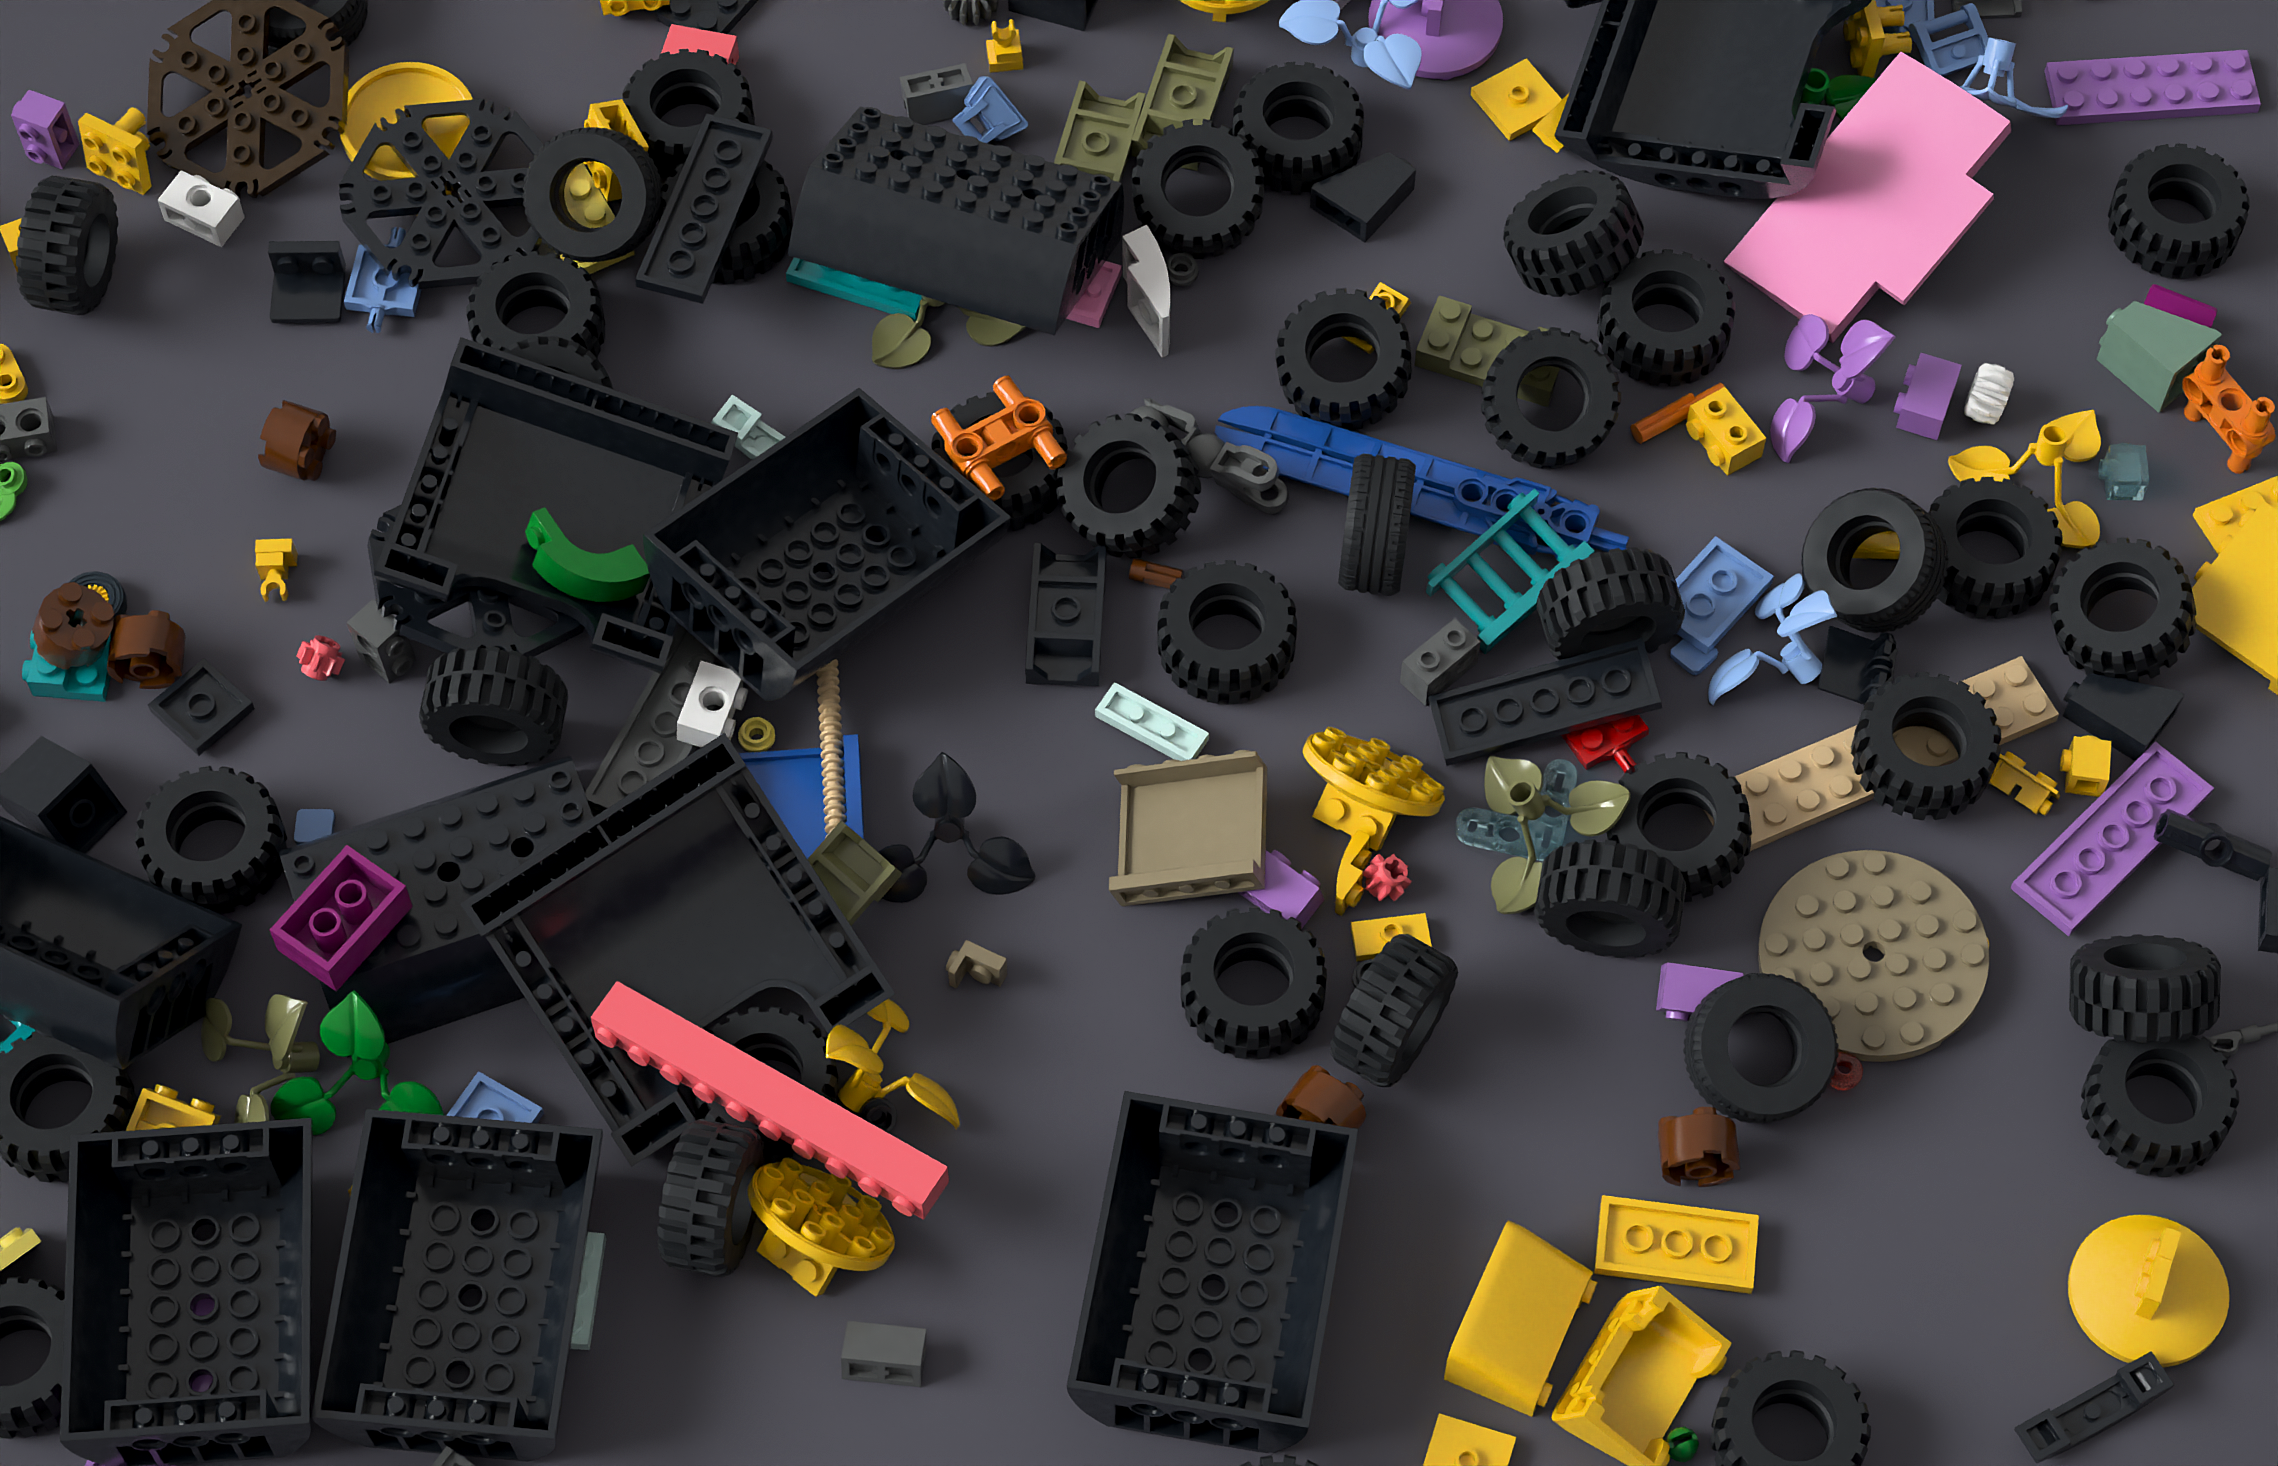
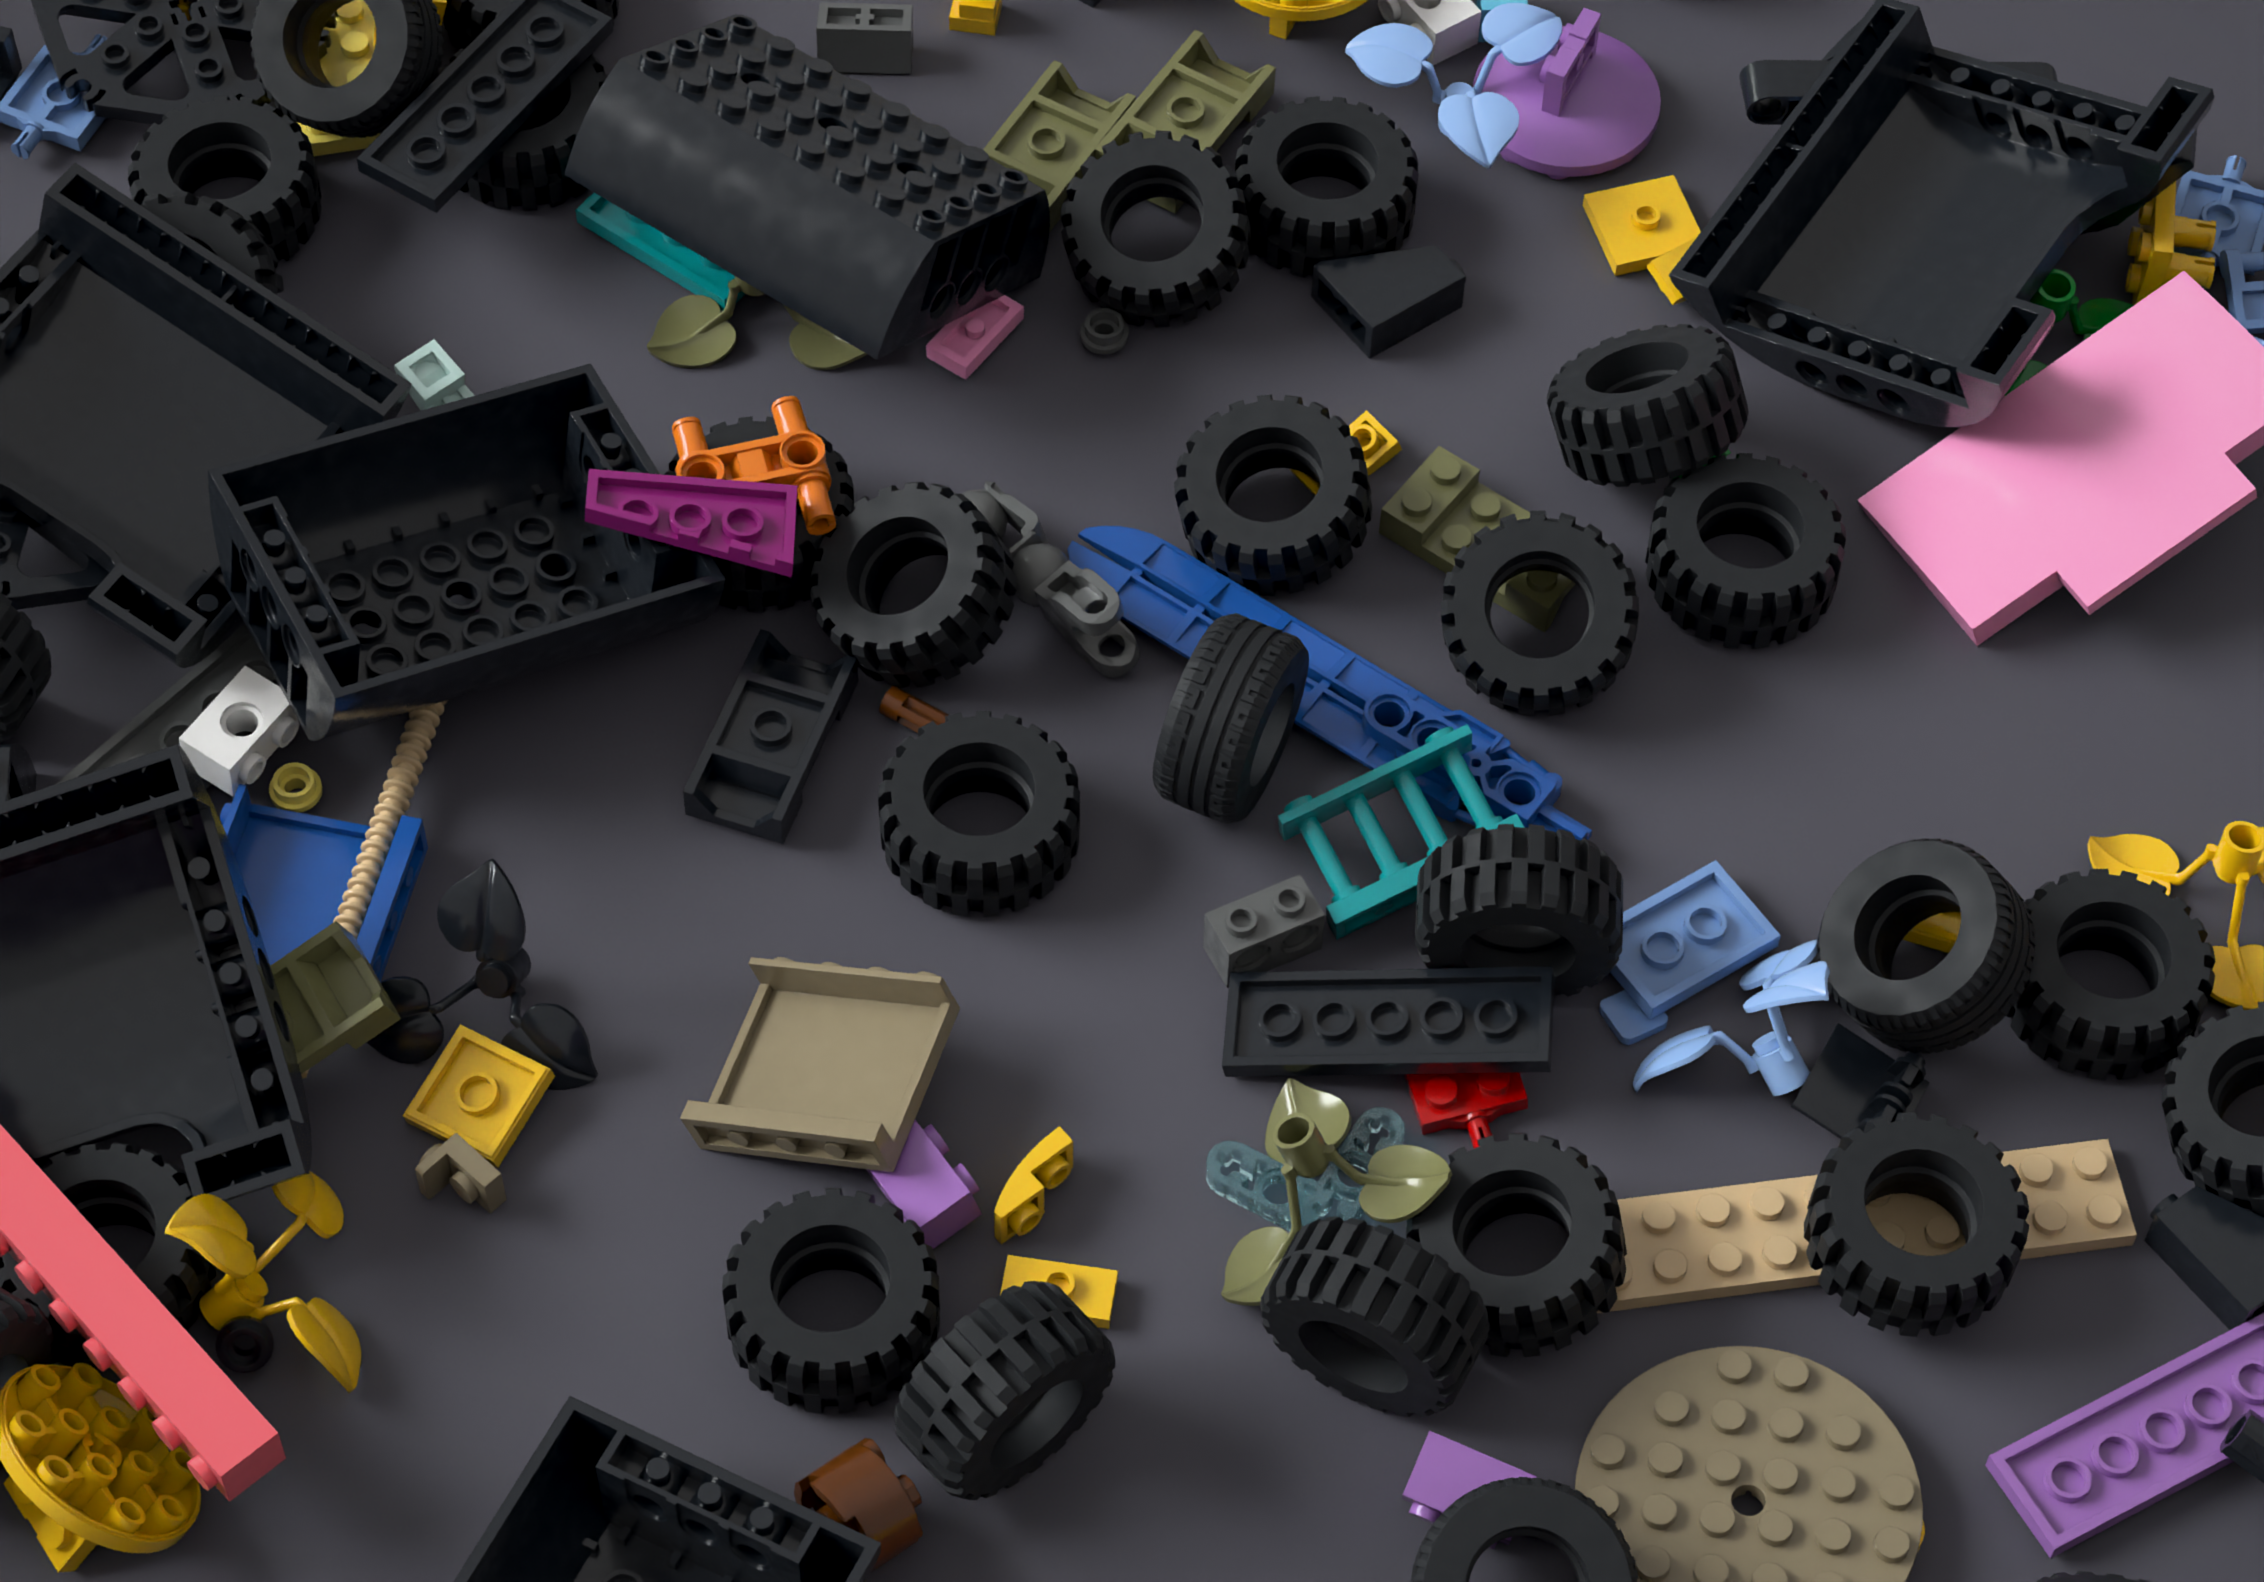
camera: 15 degrees right, 5 degrees down
green arch [525,507,650,602] -> none
medium blue piece [952,76,1028,144] -> none
light aqua plate [1095,682,1209,761] -> none
white slope [1122,225,1170,358] -> none
yellow bracket [1303,727,1445,851] -> none
coral gear [1363,854,1412,901] -> none
orange axle [1630,383,1725,444] -> none
yellow brick [1686,387,1766,476] -> none
medium lavender plant [1770,314,1896,464] -> none
medium lavender brick [1893,353,1962,440] -> none
white gear [1964,363,2014,424] -> none
yellow hinge [1989,751,2060,815] -> none
yellow brick [2060,735,2111,797] -> none
none -> yellow plate [403,1024,555,1168]
none -> magenta wing [585,469,798,577]

